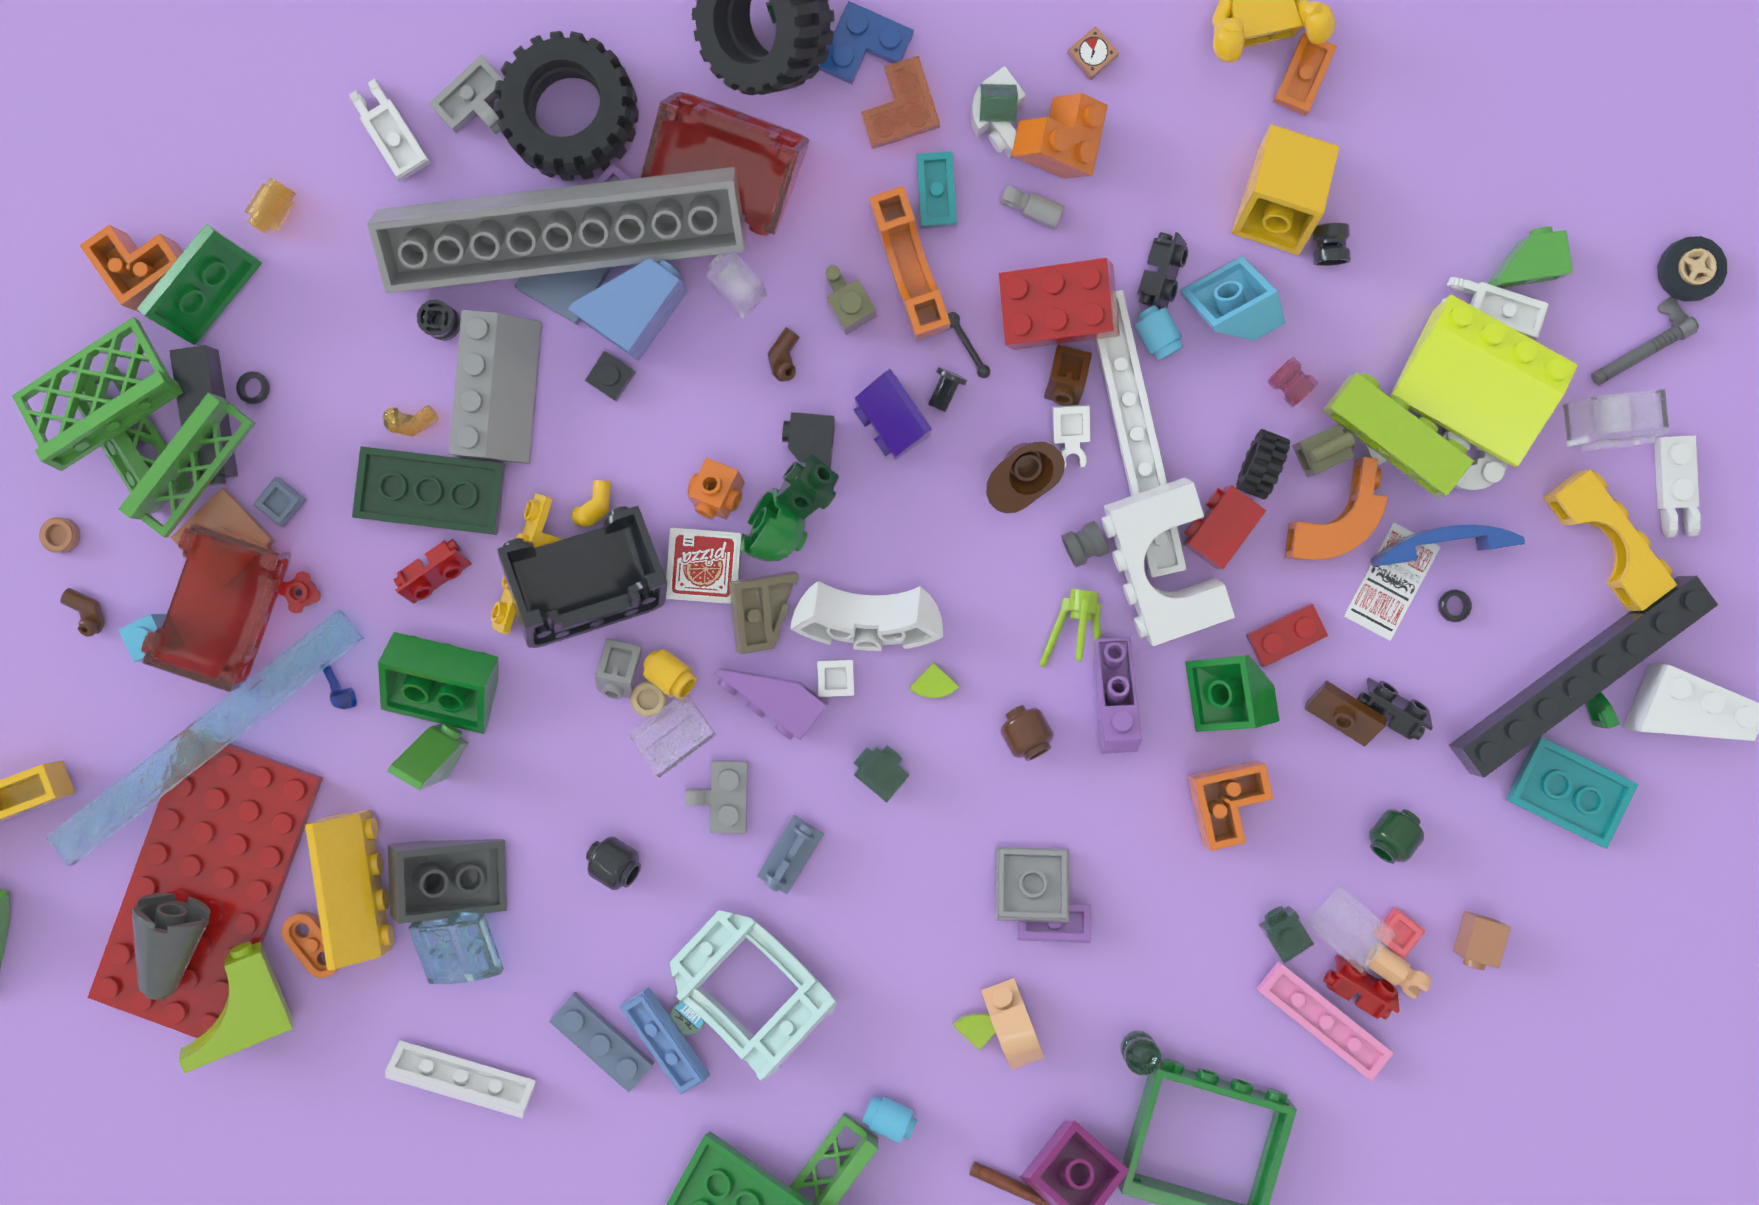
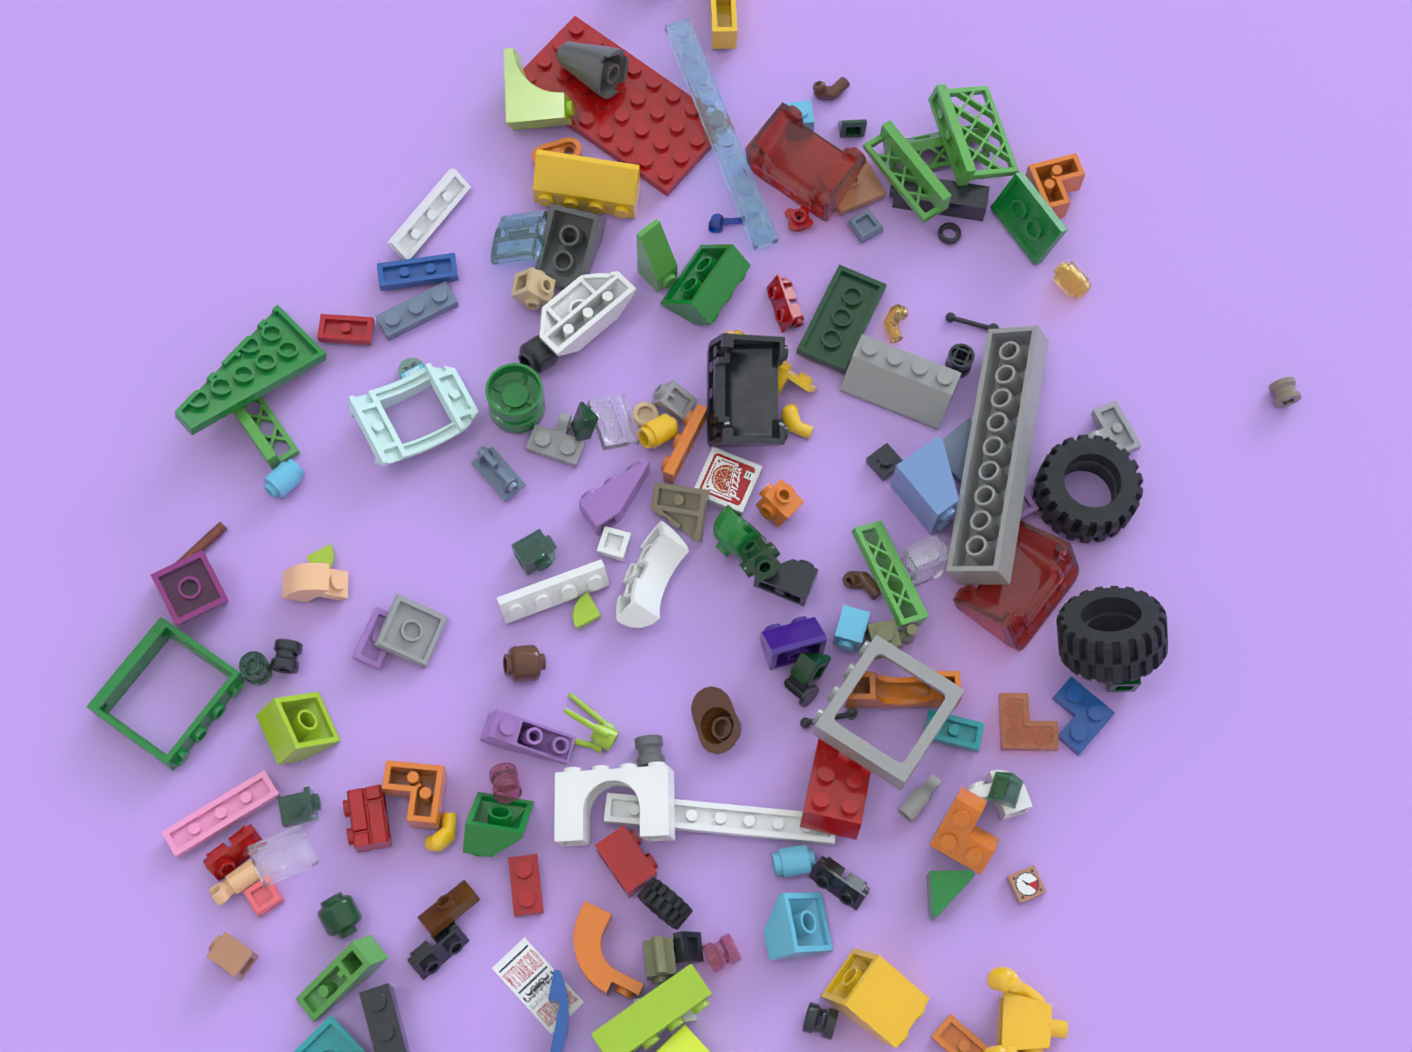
camera: 100 degrees right, 20 degrees down
nougat tile [39,517,80,553] -> none
white hinge [349,78,431,182] -> none
medium blue tile [619,987,711,1094] -> none
reddish brown bracket [1044,344,1092,405] -> none
white plate [1052,404,1090,468] -> none
black piece [1438,589,1472,622] -> none
none -> lime slope [256,692,341,765]
none -> black wheel [270,639,303,674]
none -> bright green slope [295,935,389,1022]
none -> red plate [317,314,375,346]
none -> red brick [343,785,392,853]
none -> blue plate [377,253,459,291]
none -> yellow arm [425,813,456,852]
none -> green wheel [485,363,545,434]
none -> clear pink wheel [489,763,522,803]
none -> white plate [497,560,610,624]
none -> tan brick [511,267,556,310]
none -> white wedge [539,271,636,356]
none -> dark green slope [572,402,599,441]
none -> orange plate [661,404,707,484]
none -> black plate [673,931,704,964]
none -> dark green slope [790,652,831,686]
none -> light grey piece [812,635,965,791]
none -> medium azure brick [832,605,870,652]
none -> slope [838,119,867,138]
none -> bright green fence [851,520,929,628]
none -> green slope [926,870,976,921]
none -> black hinge [945,312,999,330]

